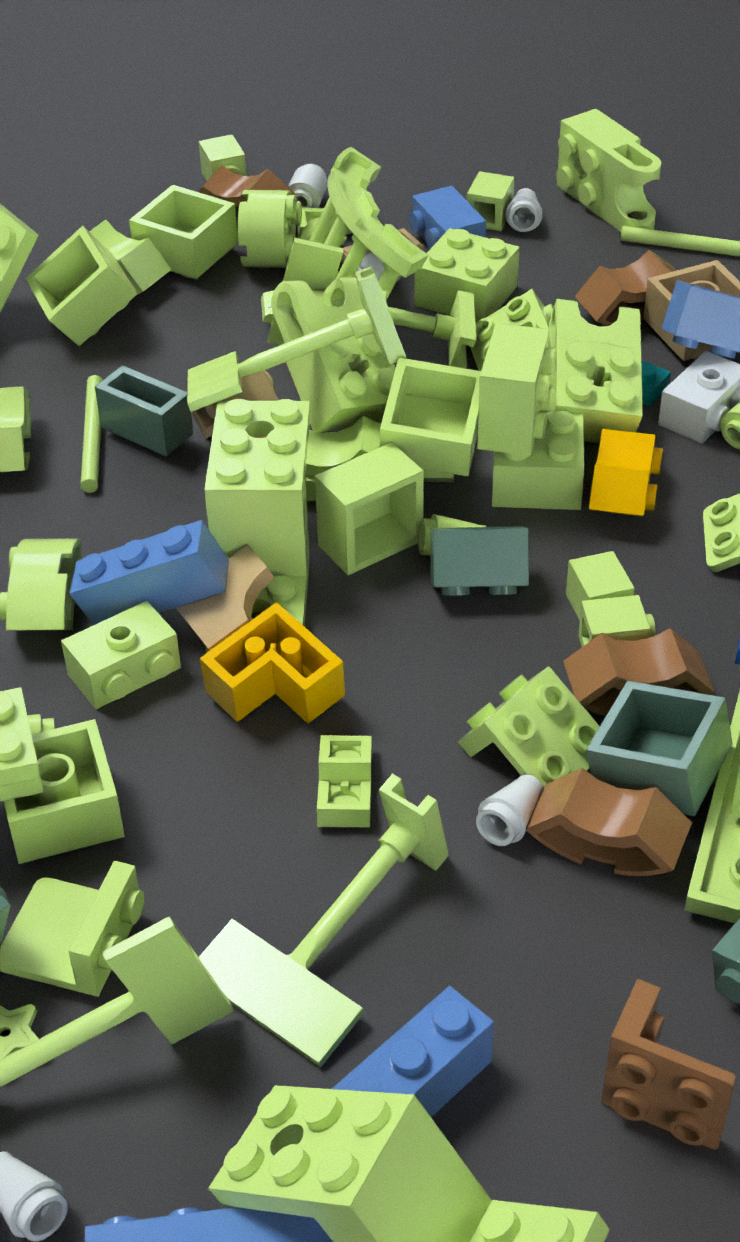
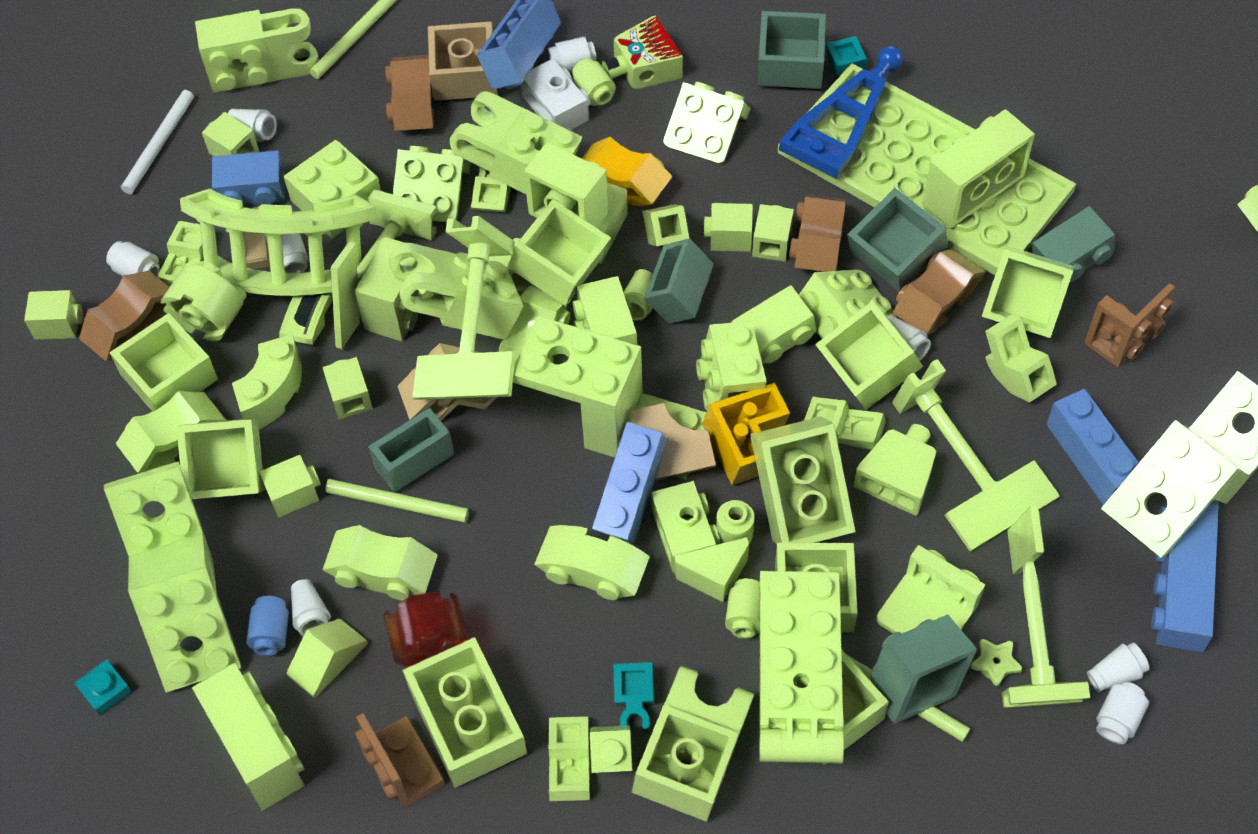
camera: 70 degrees left, 15 degrees up
none -> white bar [121,90,194,194]
none -> yellowish green brick [232,334,302,430]
none -> yellowish green brick [259,455,321,518]
none -> yellowish green brick [322,357,373,420]
none -> yellowish green brick [642,204,689,246]
none -> yellowish green slope [674,537,749,602]
none -> yellowish green bracket [696,321,767,410]
none -> yellowish green brick [716,500,755,544]
none -> yellowish green brick [731,285,817,365]
none -> yellowish green brick [750,416,855,544]
none -> yellowish green piece [815,301,923,410]
none -> yellowish green torso [853,424,937,516]
none -> yellowish green piece [982,245,1074,338]
none -> yellowish green brick [985,314,1057,402]

